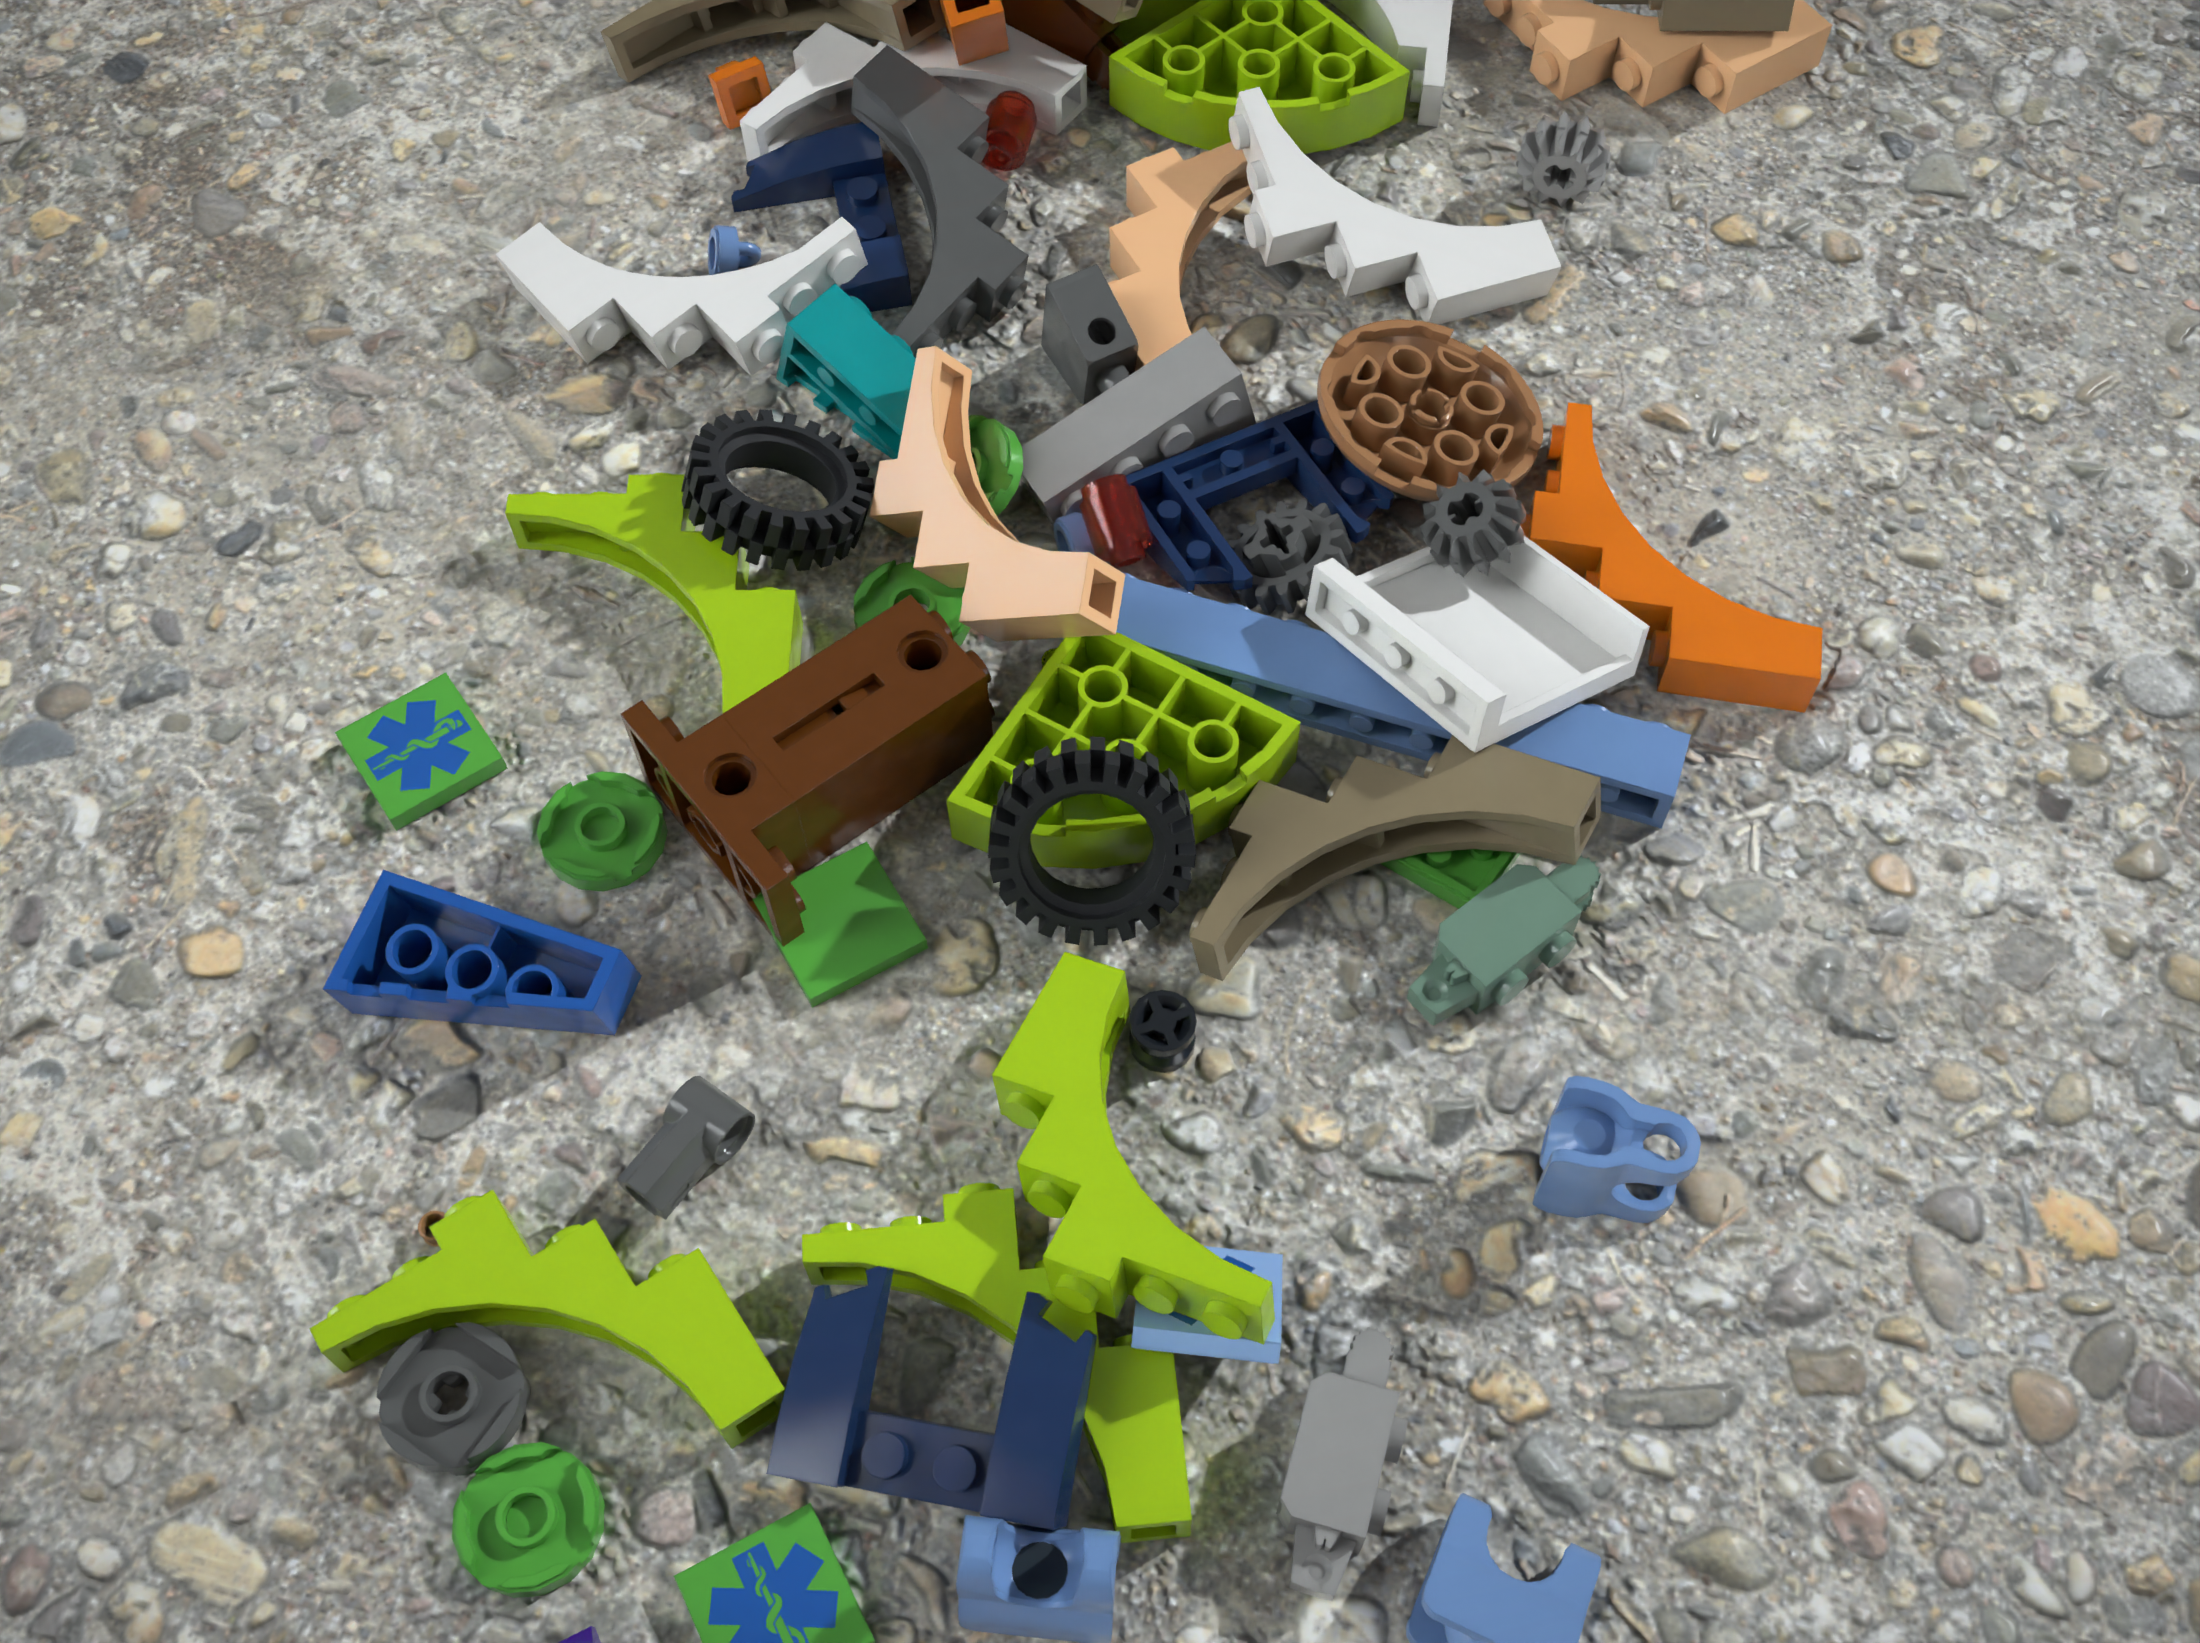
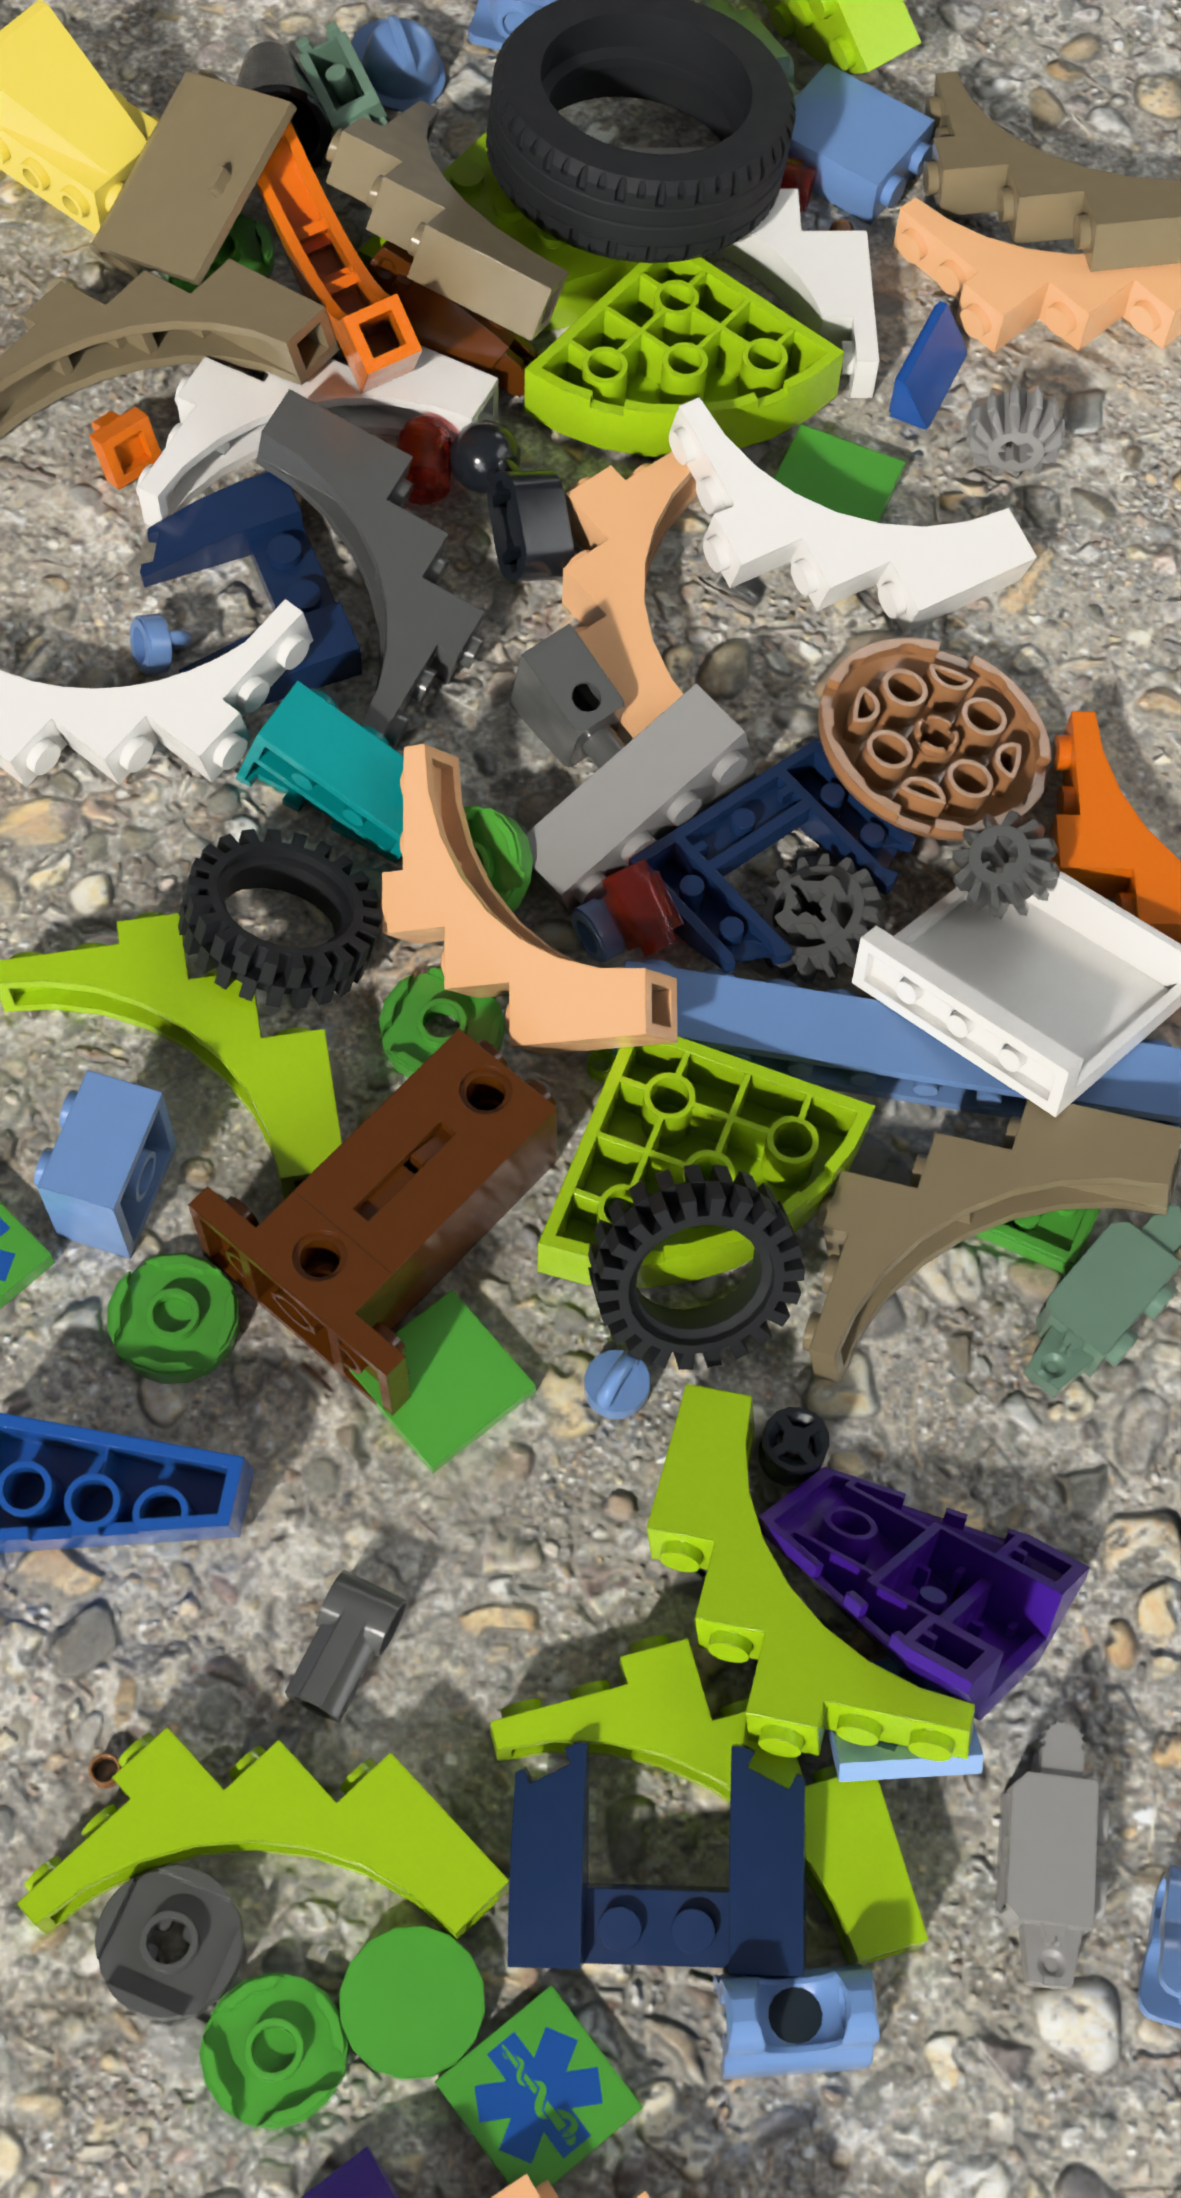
camera: 15 degrees left, 5 degrees up
none -> medium blue brick [34,1070,177,1259]
none -> bright green tile [339,1926,485,2081]
none -> black beam [449,420,574,582]
none -> medium blue tile [584,1350,650,1419]
none -> dark purple wedge [758,1467,1090,1721]
none -> bright green tile [774,424,905,523]
none -> blue slope [889,301,967,429]

